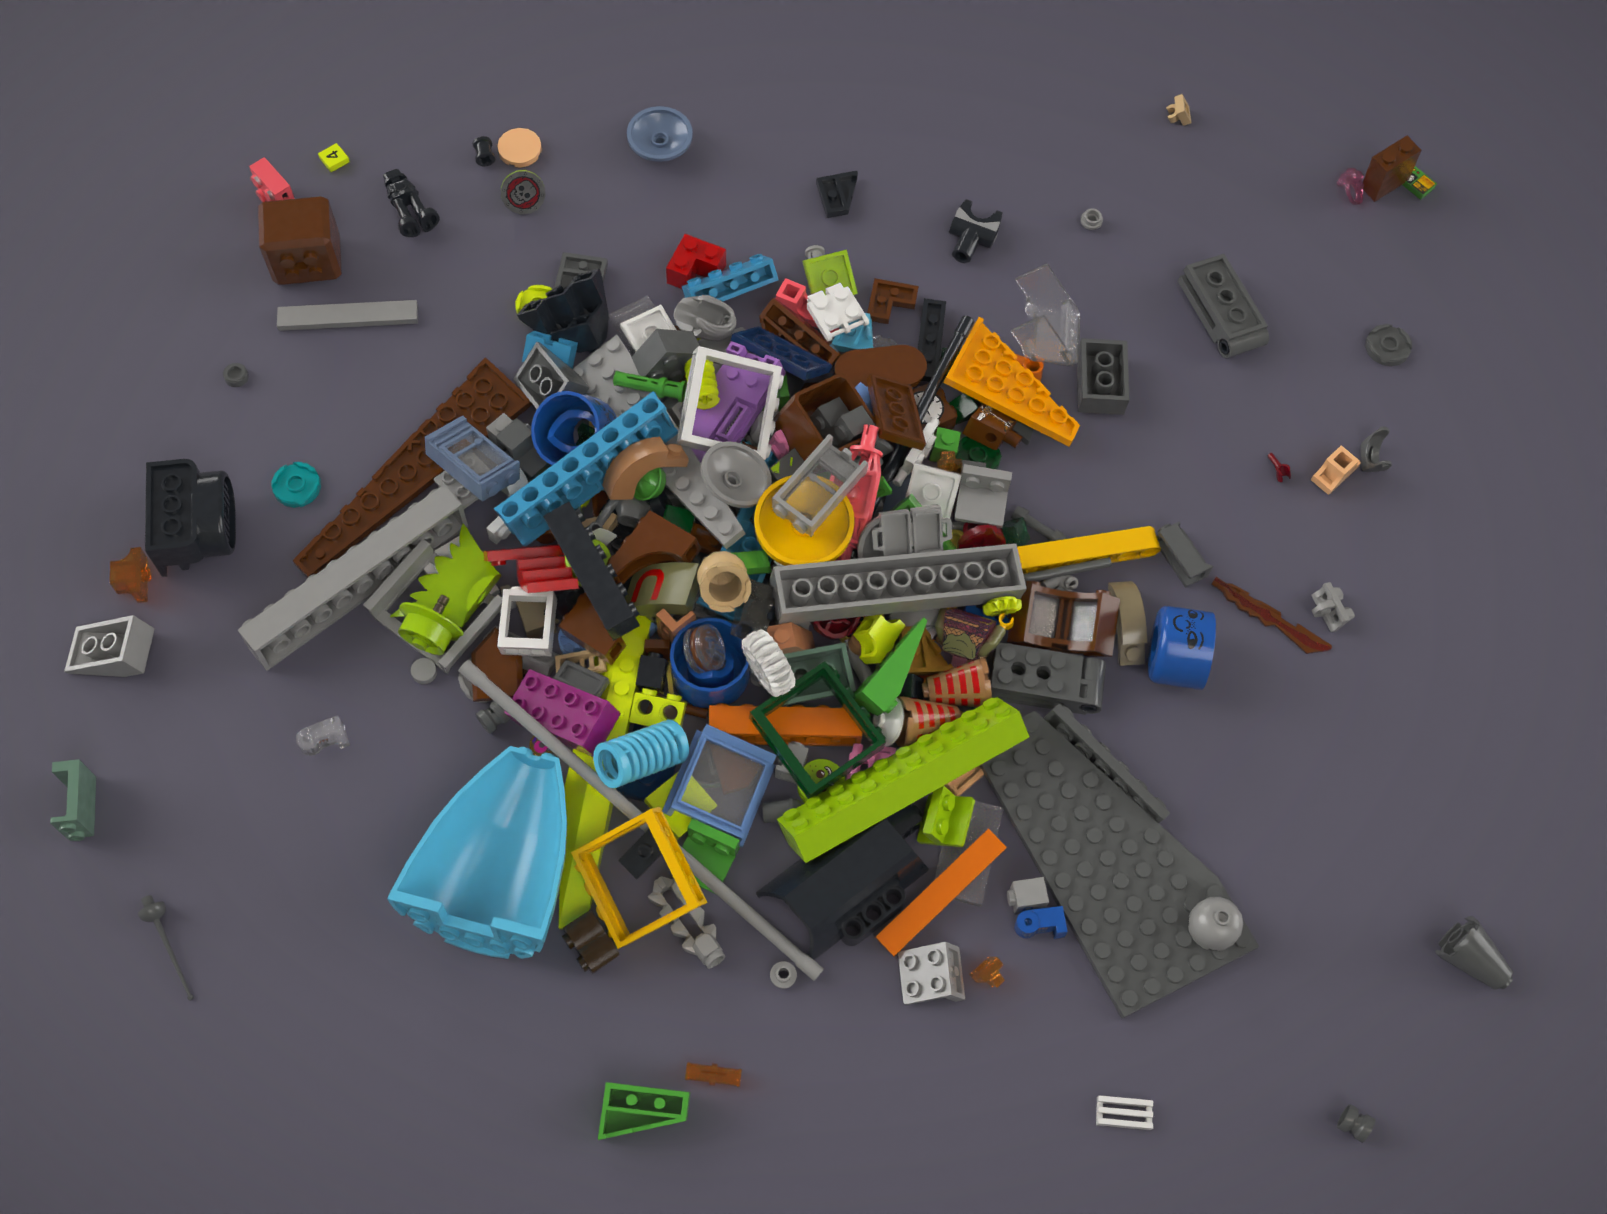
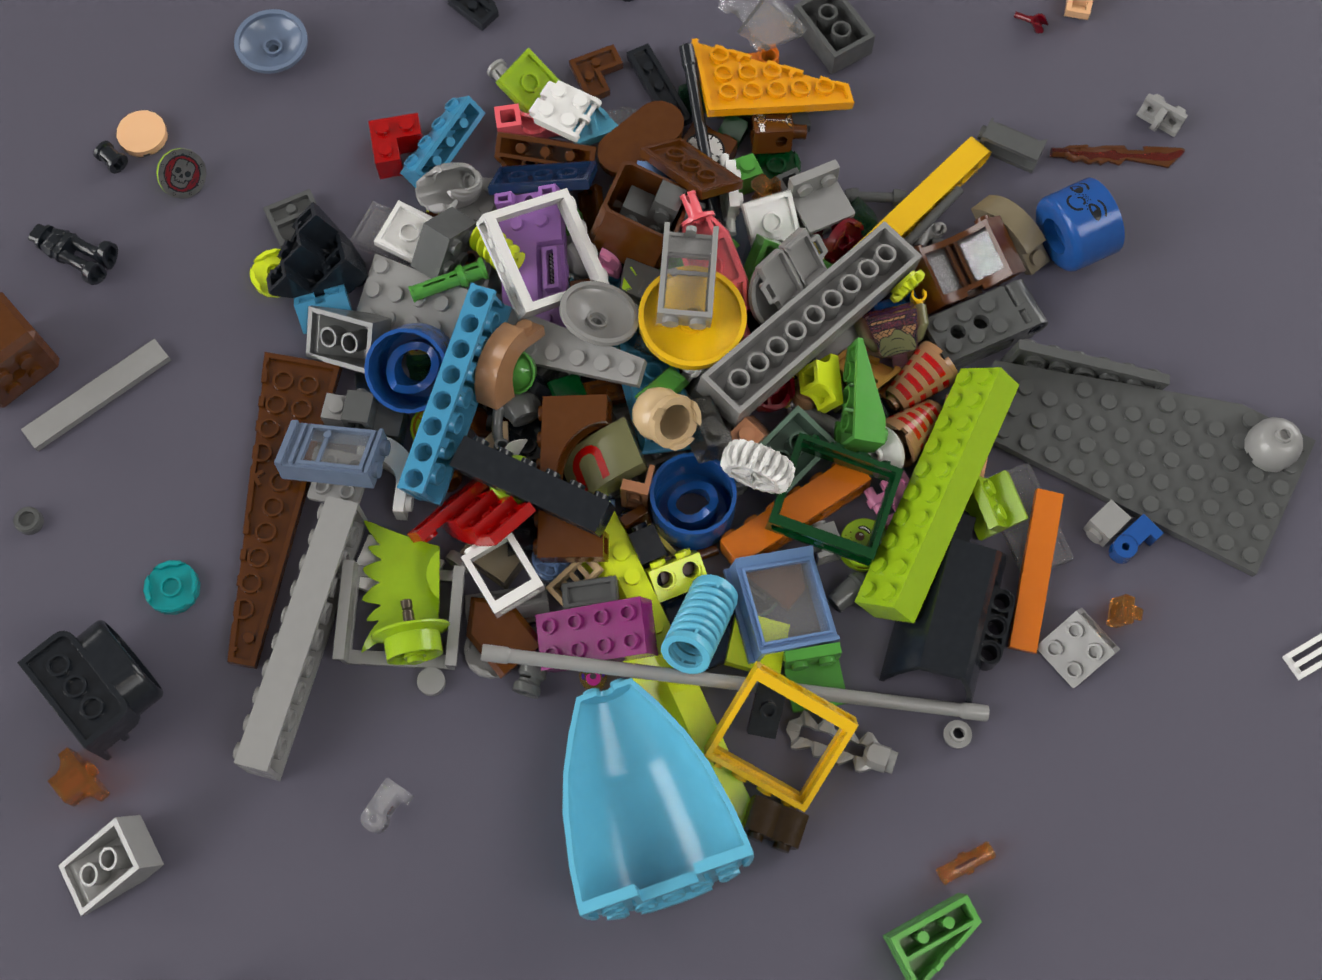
camera: 30 degrees left, 5 degrees up
clear head [683,624,725,674] -> none

